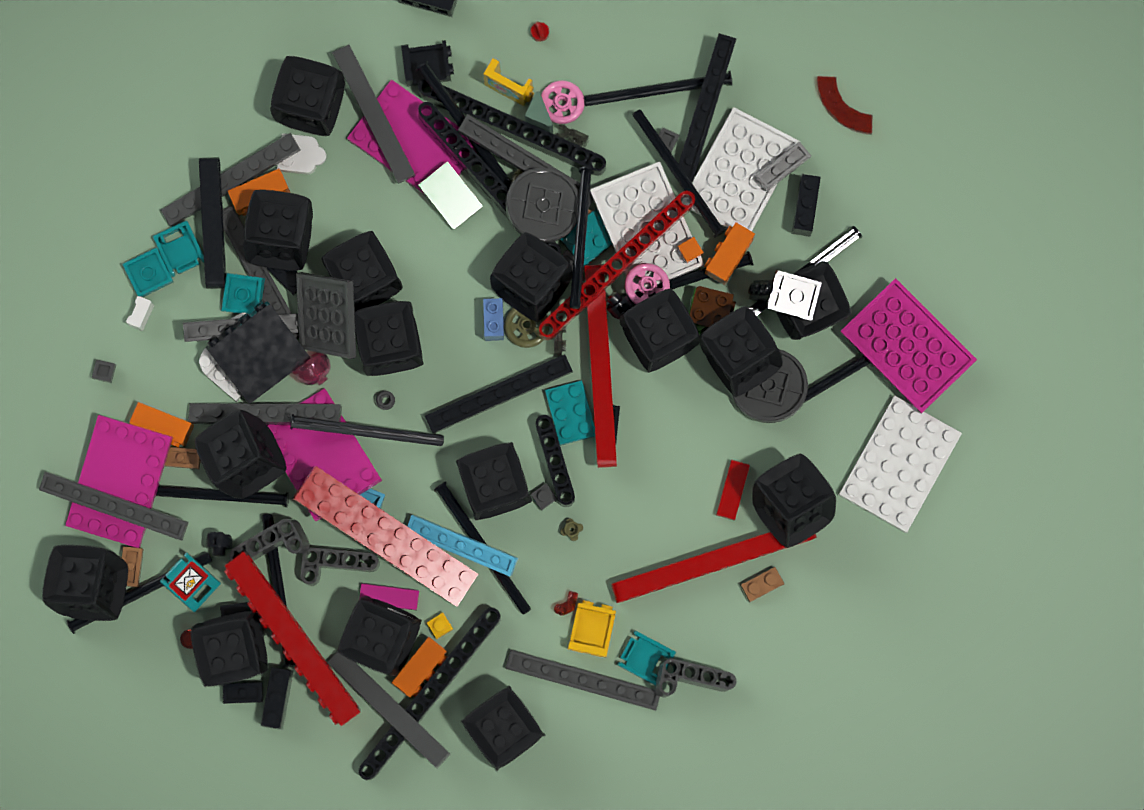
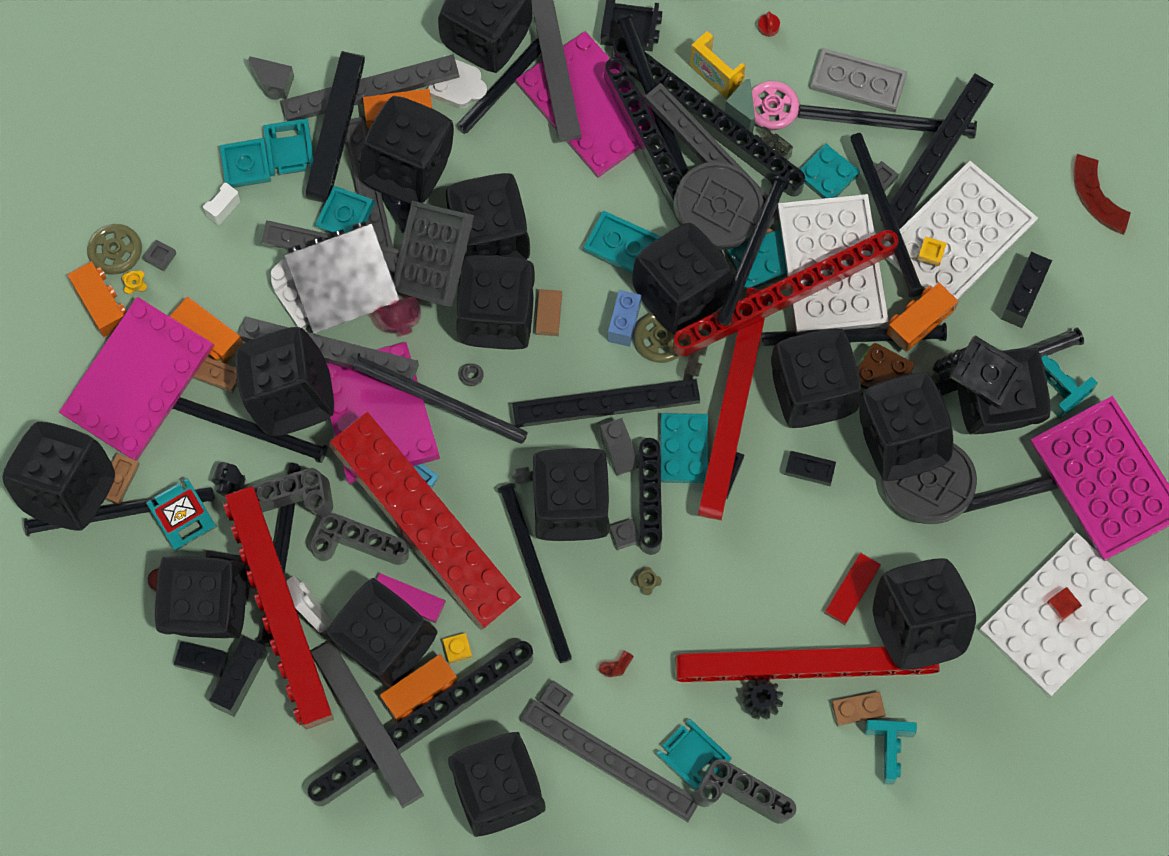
camera: 15 degrees right, 10 degrees down
dark grey tile [39,472,189,540] -> none
medium azure plate [407,515,518,576] -> none
tile [418,161,482,230] -> none
yellow panel [568,600,616,658] -> none
black piece [607,292,632,320] -> none
bright pink plate [625,263,670,305] -> none
orange tile [677,237,704,263] -> none
light grey tile [755,142,811,191] -> none
none -> orange brick [67,261,127,338]
none -> olive plate [87,224,142,275]
none -> yellow plate [122,270,147,294]
none -> dark grey slope [248,56,294,99]
none -> white plate [287,576,332,633]
none -> black axle [457,38,541,134]
none -> dark grey plate [511,467,533,484]
none -> medium nougat tile [536,289,562,336]
none -> dark grey plate [540,680,574,715]
none -> teal plate [583,210,662,274]
none -> dark grey slope [600,418,639,476]
none -> black gear [742,678,783,720]
none -> black plate [785,451,836,486]
none -> teal plate [800,143,860,199]
none -> light grey tile [810,48,908,113]
none -> teal bracket [865,720,917,785]
none -> yellow plate [917,236,947,266]
none -> teal bracket [1042,355,1098,419]
none -> clear red tile [1047,587,1082,621]

